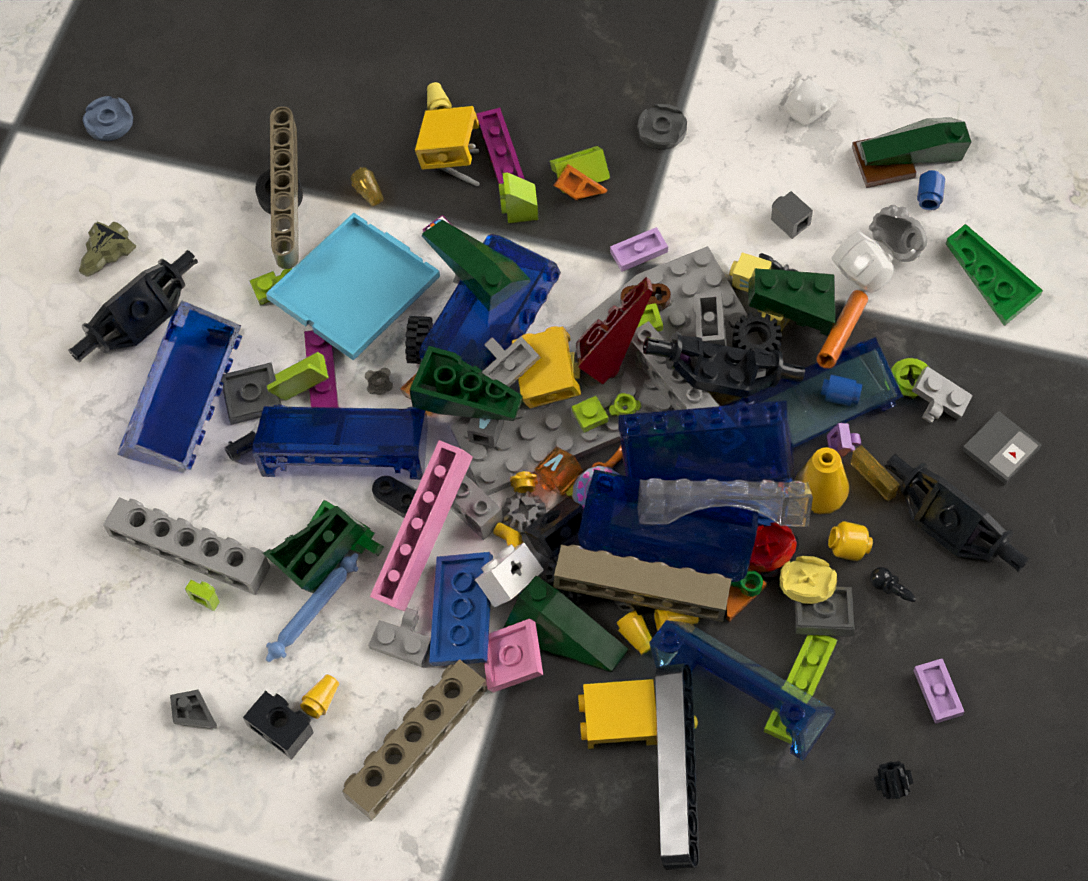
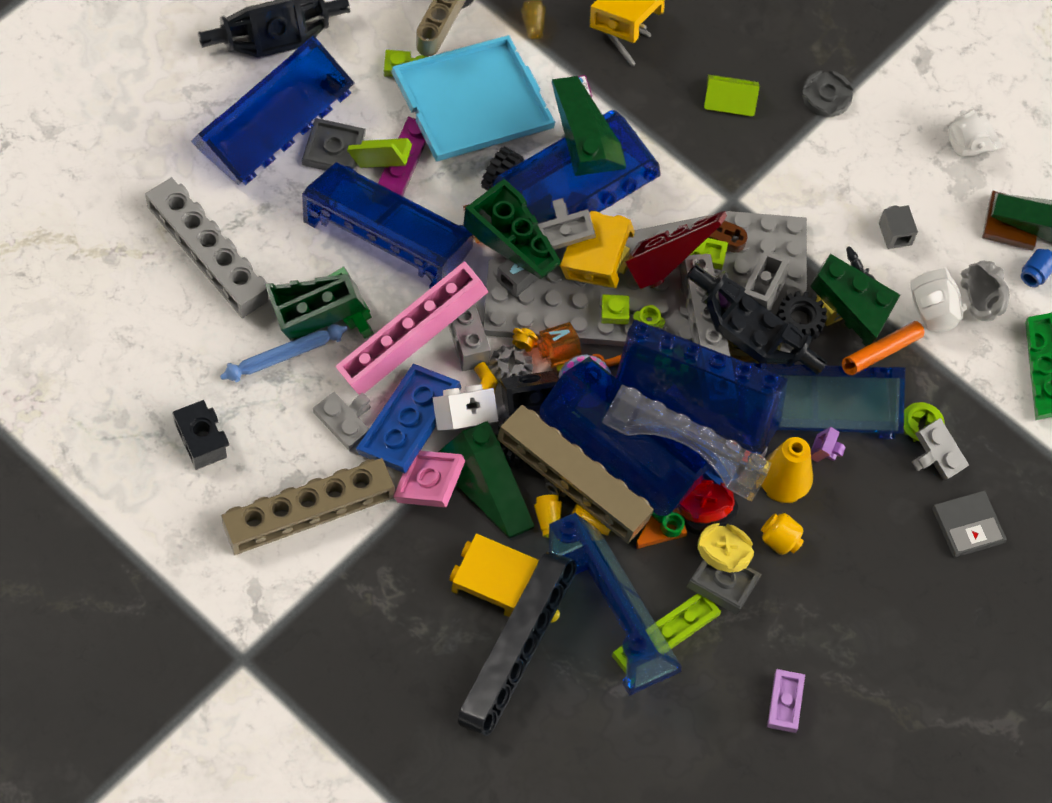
camera: 15 degrees right, 0 degrees up
dark grey piece [170,689,217,729] -> none
lime plate [185,580,220,611] -> none
black pin [224,430,261,461] -> none
yellow cone [300,674,339,719] -> none
clear smoke plate [365,368,393,395] -> none
black plate [372,476,416,518] -> none
magenta plate [476,108,525,185] -> none
lime slope [499,172,539,223] -> none
orange tile [554,164,608,200] -> none
lavender plate [610,227,668,272] -> none
light yellow brick [729,252,772,292] -> none
blue brick [821,375,863,407] -> none
clear yellow tile [851,445,899,502] -> none
black bar [870,567,916,602] -> none
black gear [874,761,914,800] -> none
black plate [885,454,1030,572] -> none

